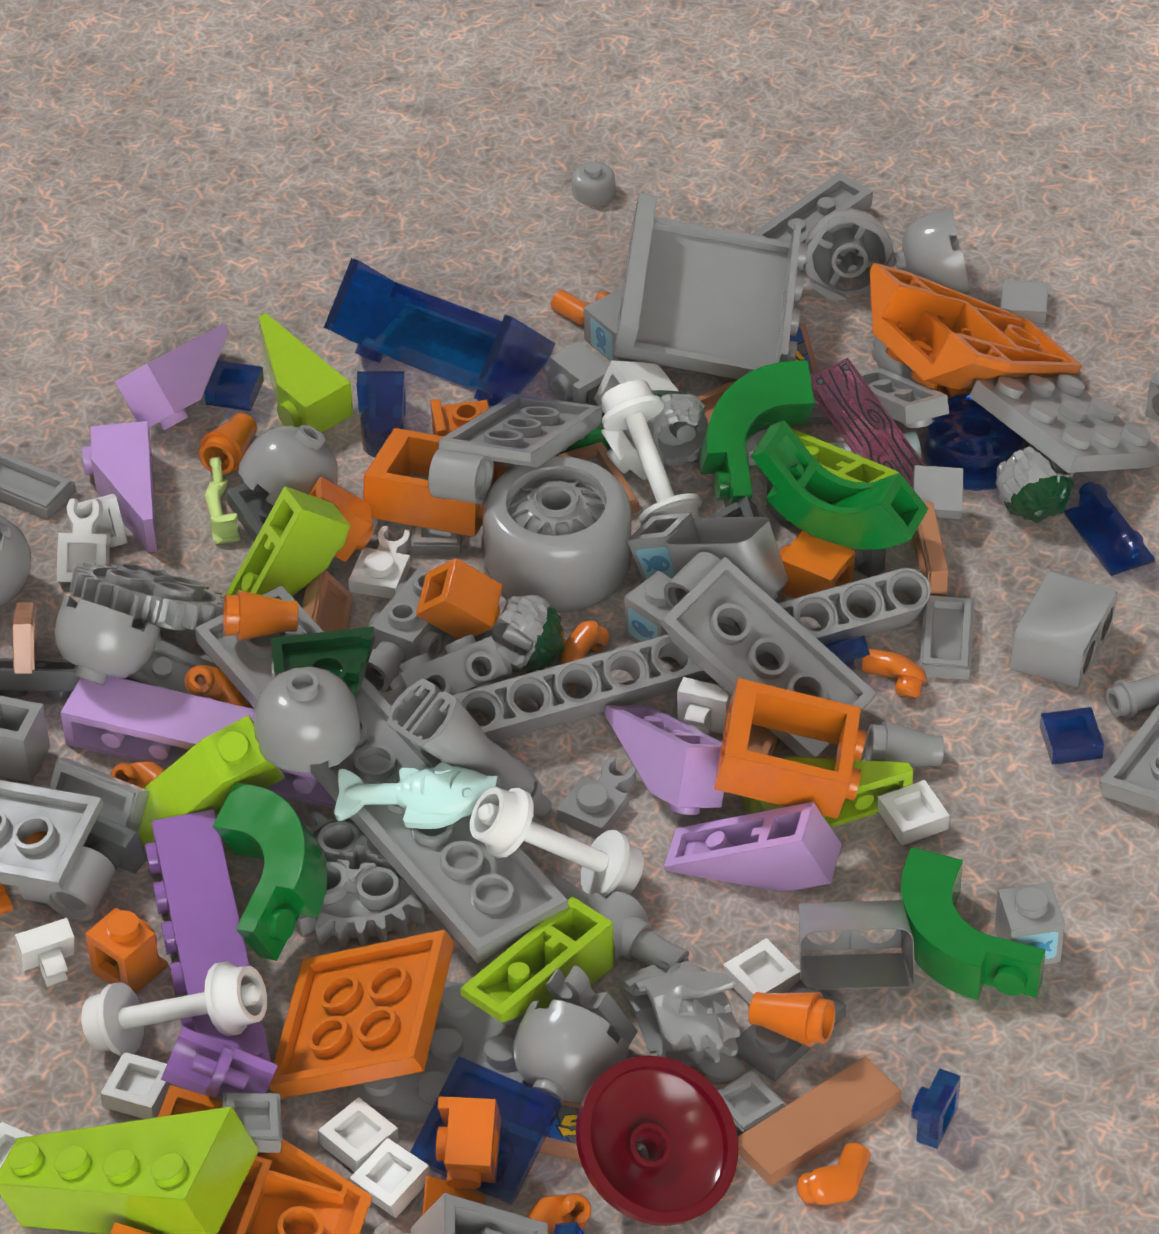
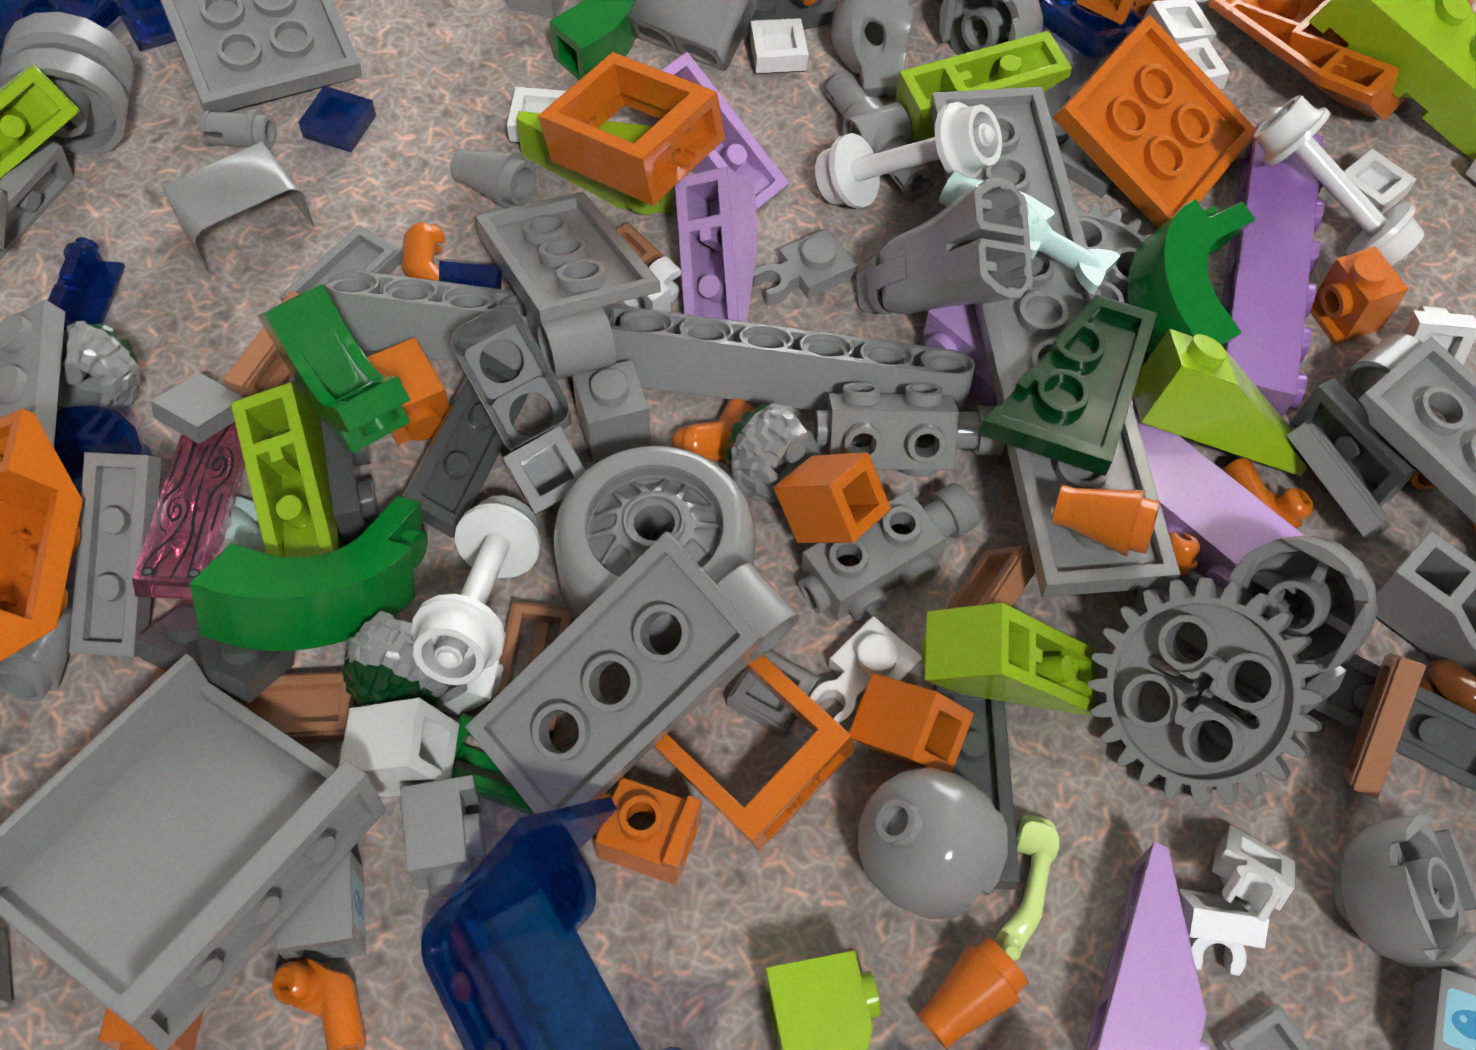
camera: 155 degrees left, 15 degrees up
medium lavender hips [161,1027,278,1100] -> none
light grey tile [221,1093,282,1153] -> none
light grey cylinder [254,667,360,773] -> none
clear blue leg [356,371,406,458] -> none
light grey plate [546,966,638,1047] -> none

